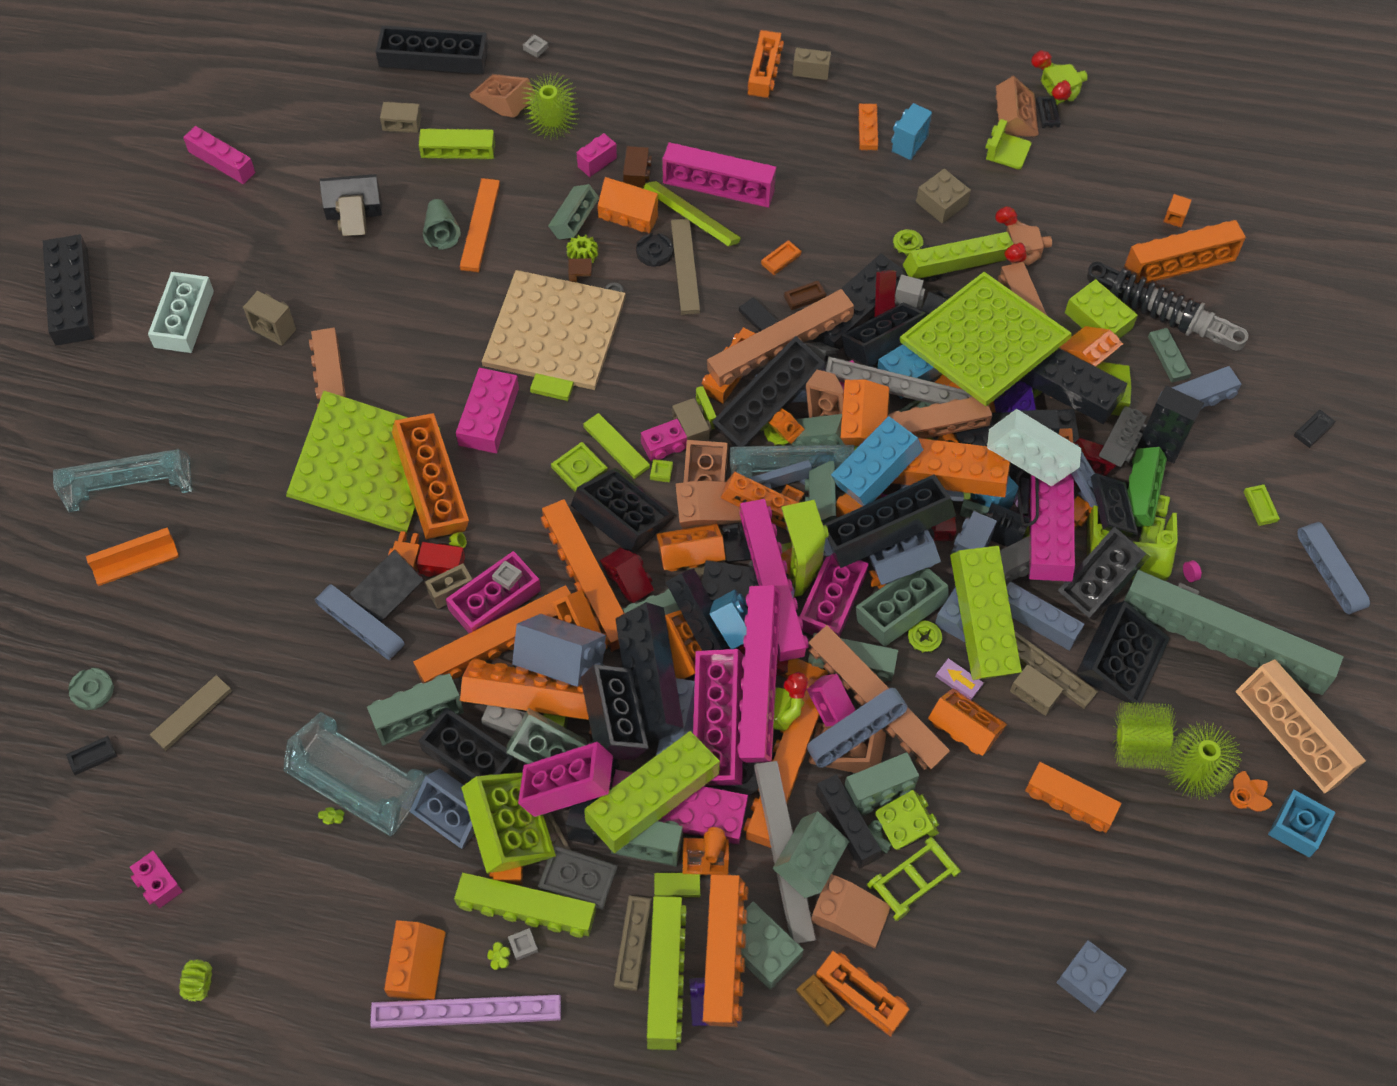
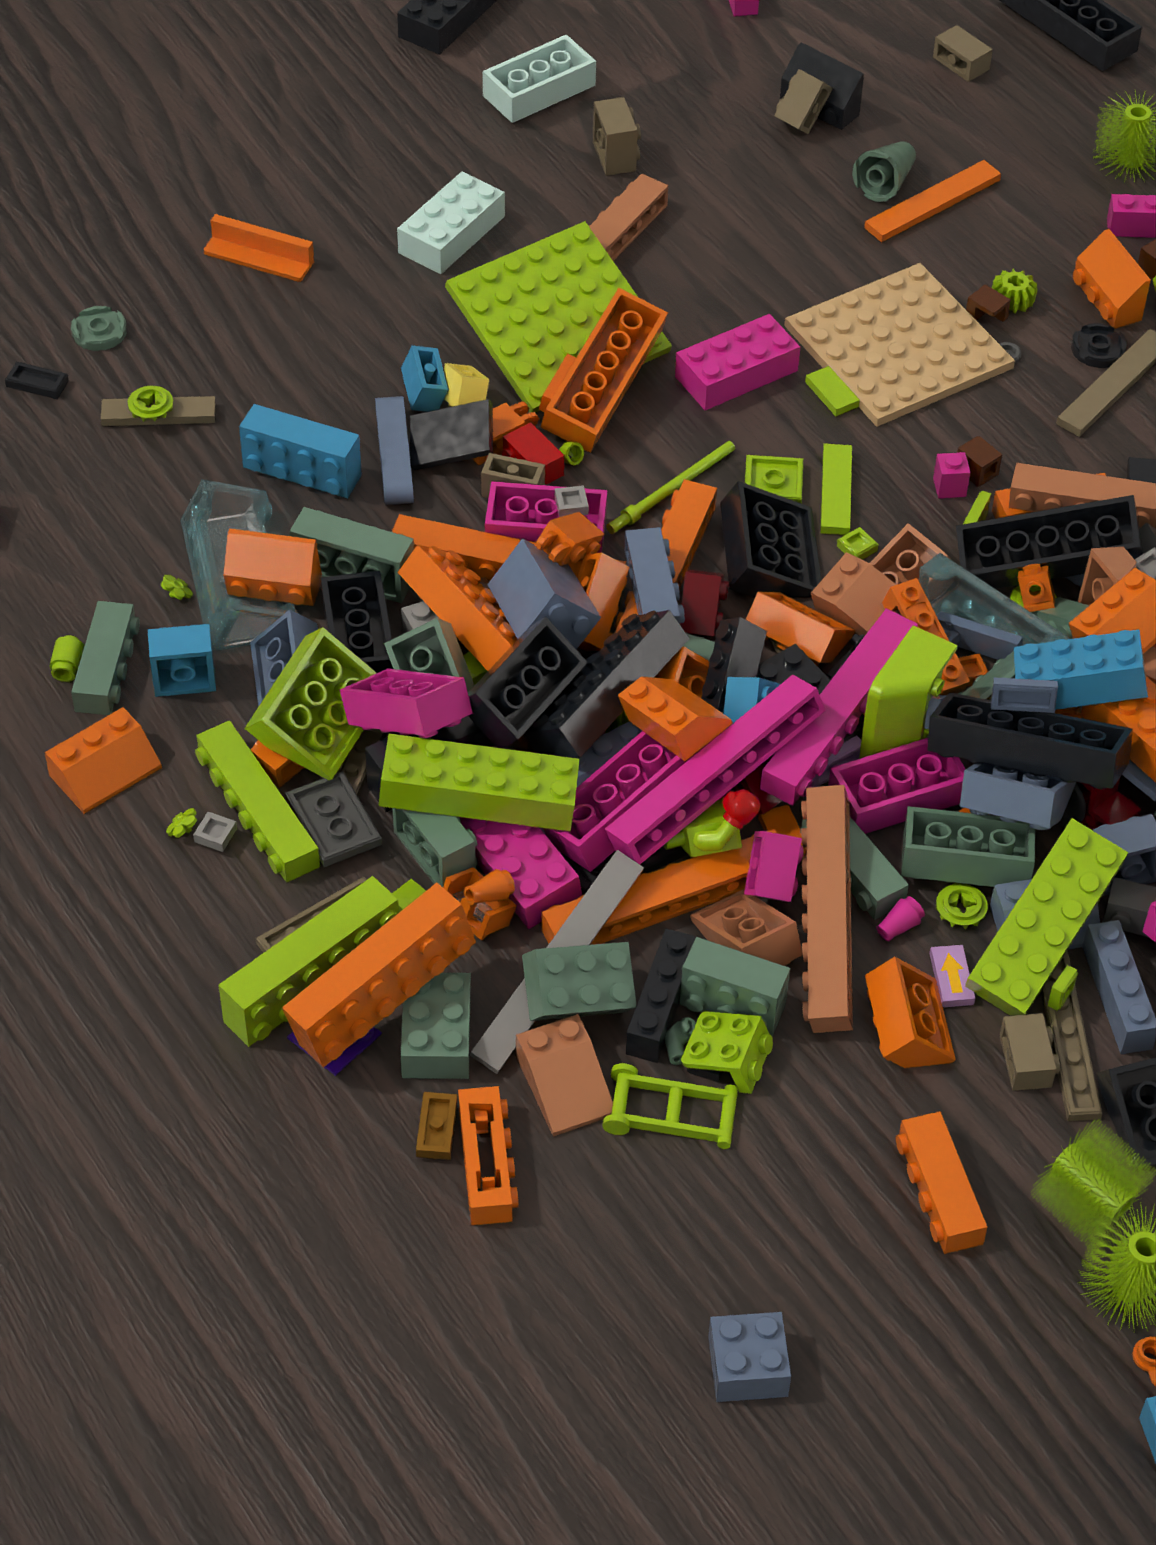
camera: 45 degrees right, 10 degrees down
clear light blue windscreen [53,449,192,512] -> none
lavender tile [371,995,561,1028] -> none
lime brick [419,129,495,159] -> none
nougat slope [470,74,536,117] -> none
sand green brick [548,184,599,239] -> none
dark pink brick [641,419,687,461] -> none
dark tan brick [672,398,712,441] -> none
sand blue beam [807,688,908,767] -> none
none -> lime brick [49,635,85,682]
none -> sand green brick [71,601,140,715]
none -> lime gear [128,386,173,422]
none -> dark azure brick [148,624,216,697]
none -> orange slope [224,528,322,606]
none -> dark azure brick [239,404,362,498]
none -> light aqua brick [397,171,505,274]
none -> dark azure brick [401,345,448,412]
none -> light yellow brick [444,363,489,407]
none -> orange hinge [535,512,604,566]
none -> orange tile [539,353,576,413]
none -> lime bar [606,441,735,534]
none -> orange slope [618,676,733,761]
none -> sand blue brick [624,527,685,624]
none -> dark pink cone [876,896,925,942]
none -> dark pink brick [933,452,970,499]
none -> reddish brown panel [957,436,1002,487]
none -> sand blue tile [991,677,1058,713]
none -> lime tile [1047,965,1078,1011]

